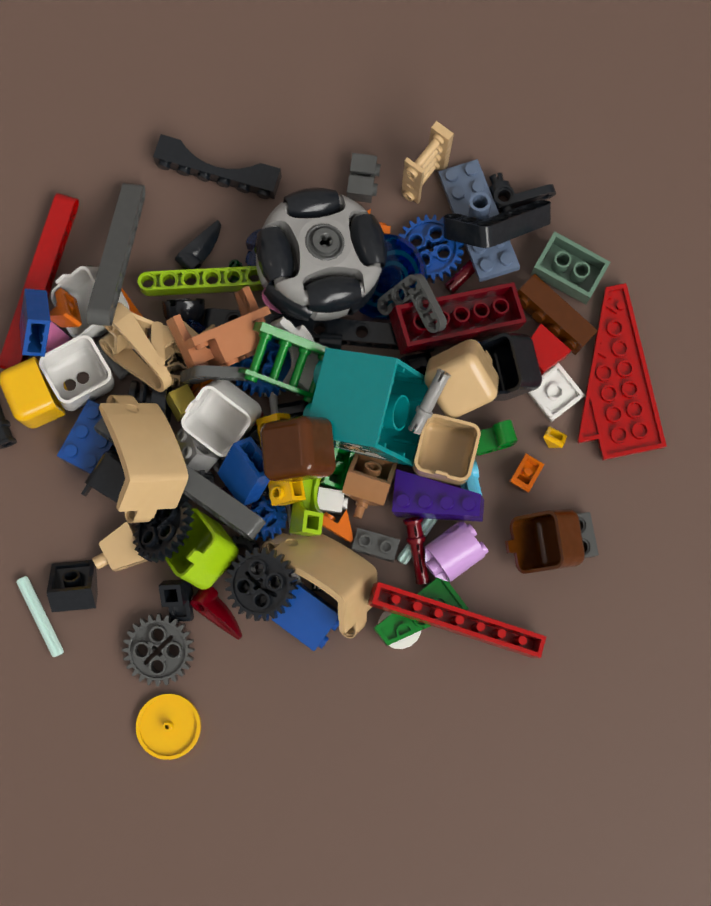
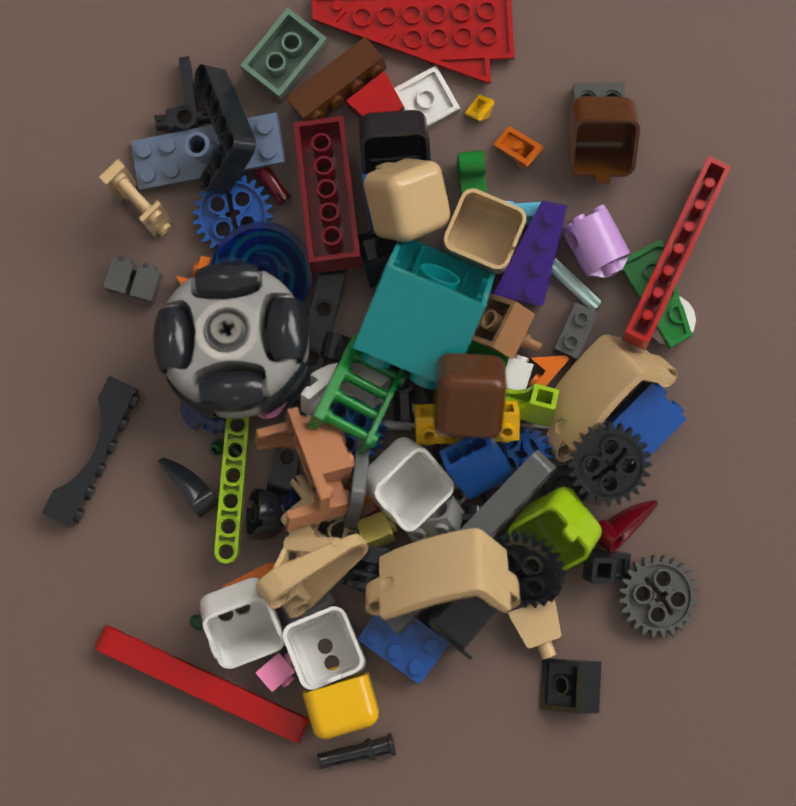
camera: 80 degrees left, 5 degrees up
light aqua axle [16,576,64,657] -> none
blue brick [19,289,51,357] -> none
orange slope [50,288,82,328] -> none
dark grey beam [87,183,145,326] -> none
yellow piece [136,694,201,760] -> none
dark grey beam [377,273,447,333] -> none
dark red pin [403,516,430,585] -> none
light grey pin [408,369,451,435] -> none

